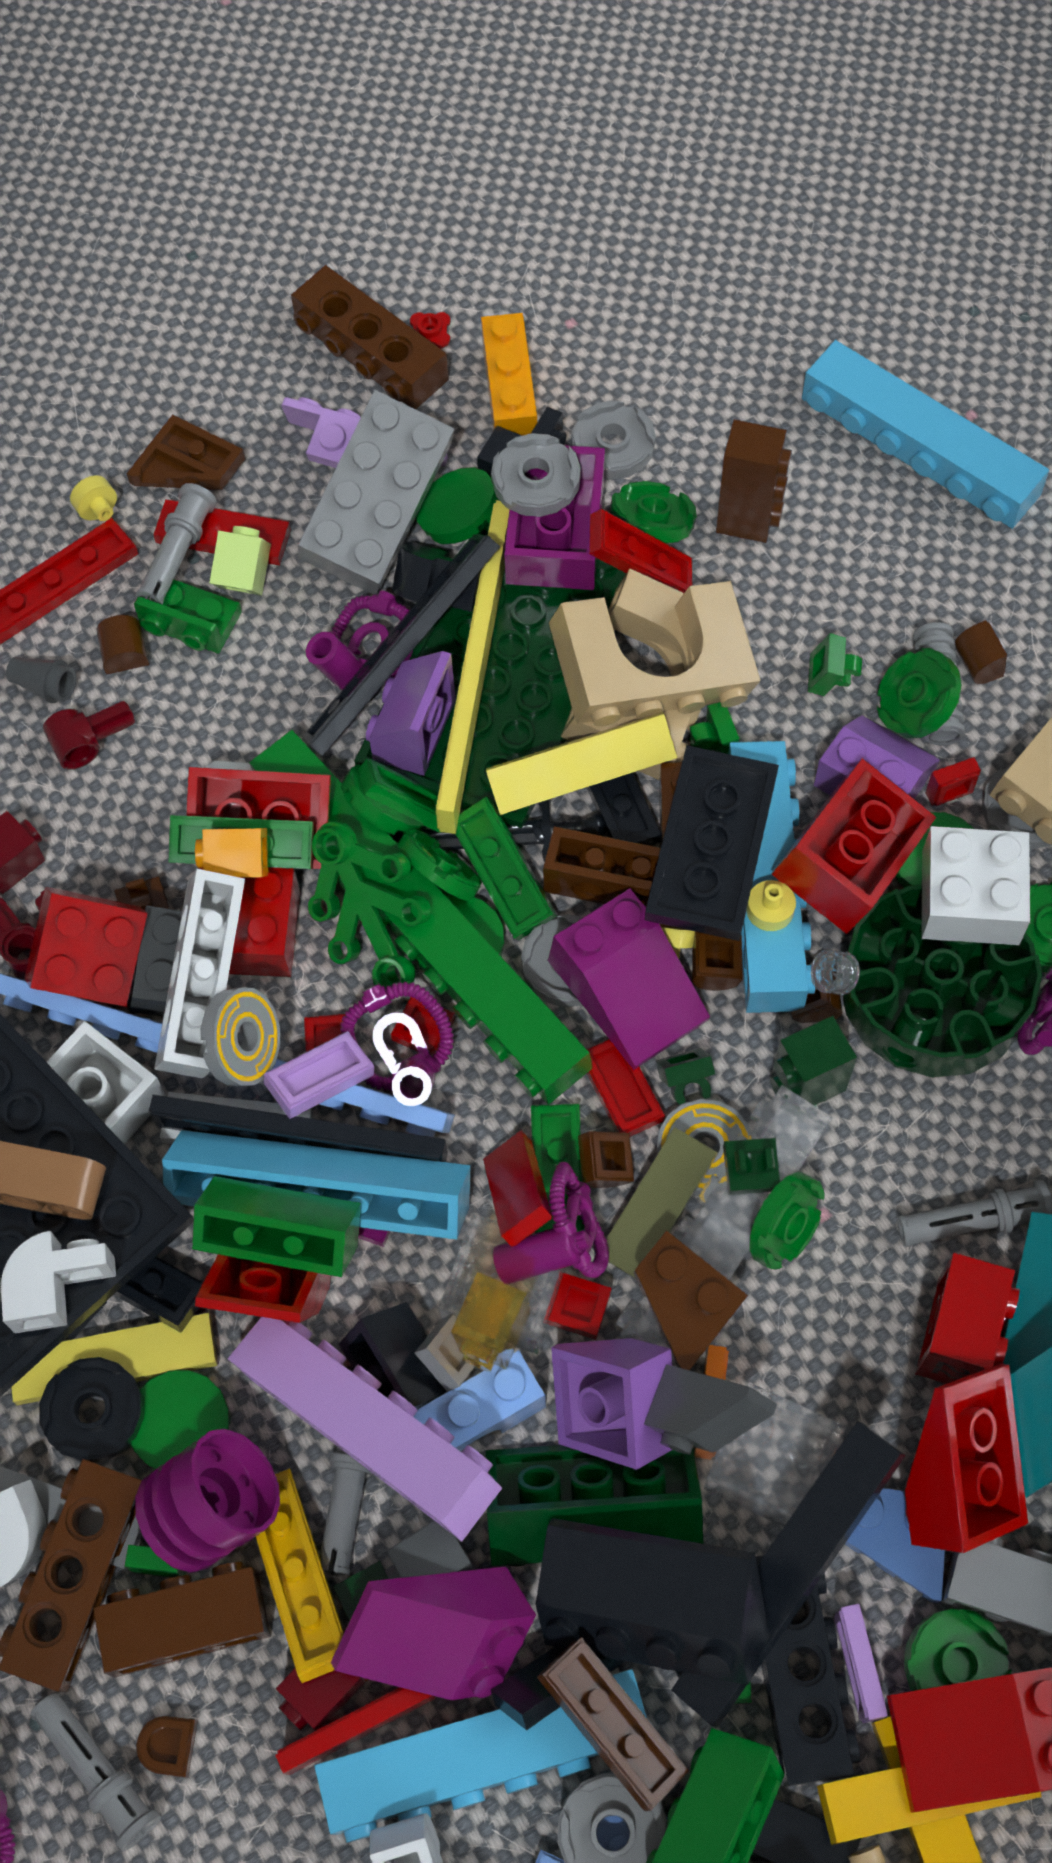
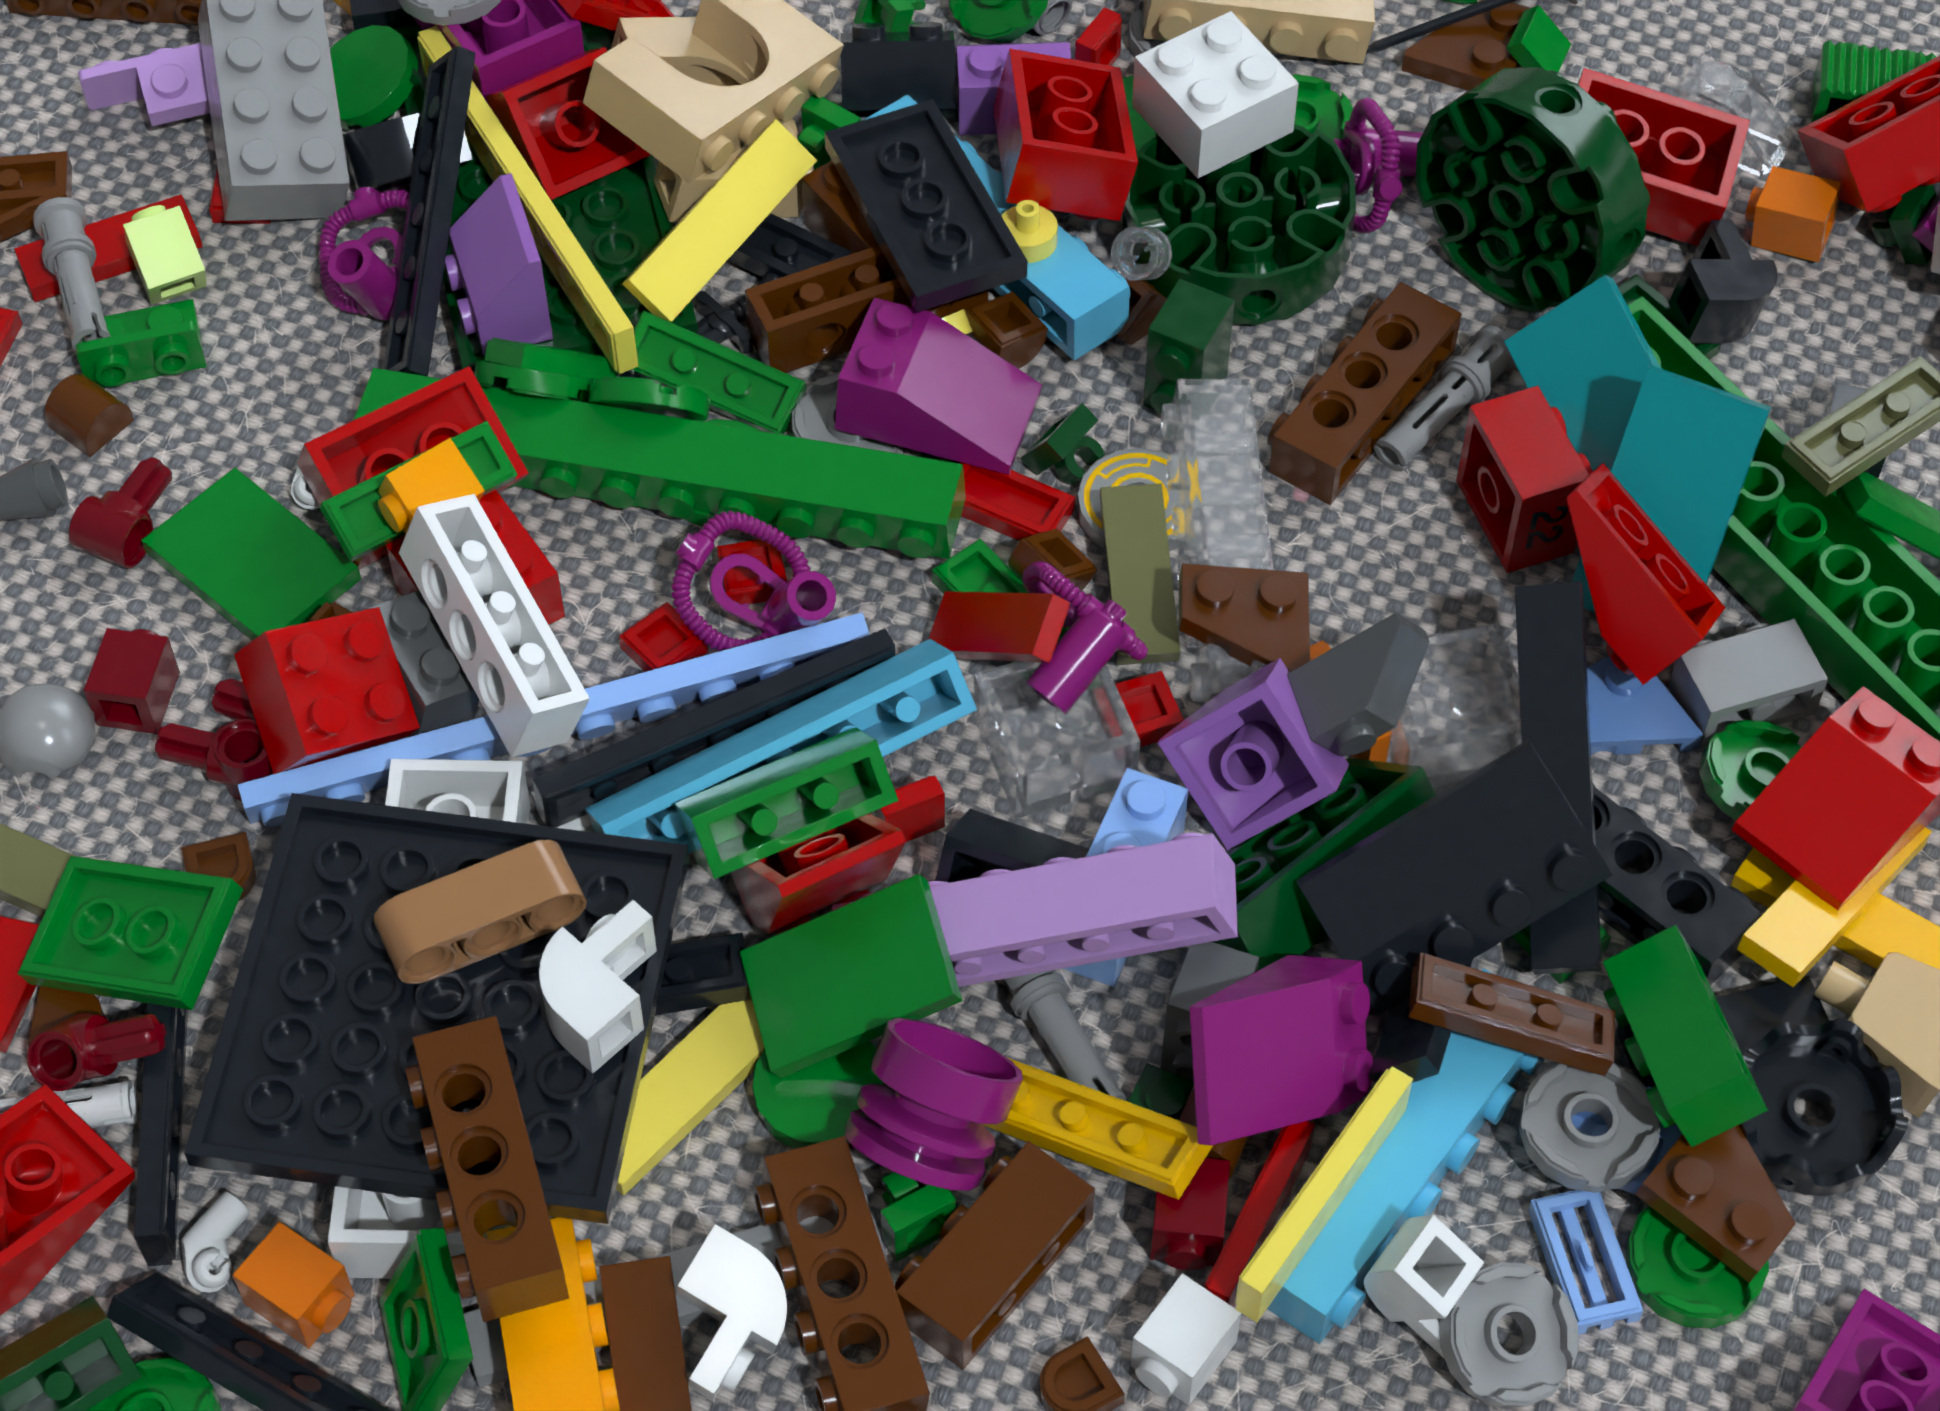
camera: 40 degrees left, 10 degrees down
black tile [39,1357,144,1463] -> none
light grey tile [200,987,280,1086] -> none
lavender tile [264,1031,374,1119] -> none
green plant [308,821,431,988] -> none
light grey plate [415,1314,486,1391] -> none
clear yellow brick [451,1272,531,1372] -> none
dark green tile [723,1138,780,1195] -> none
green tile [749,1171,825,1270] -> none
lavender tile [834,1604,888,1724] -> none
none -> green tile [142,467,361,641]
none -> red slope [485,47,651,200]
none -> green tile [740,874,963,1078]
none -> black brick [840,22,956,111]
none -> red tile [876,775,945,842]
none -> white brick [1130,1273,1241,1406]
none -> light yellow tile [1235,1066,1413,1323]
none -> reddish brown brick [1267,281,1462,506]

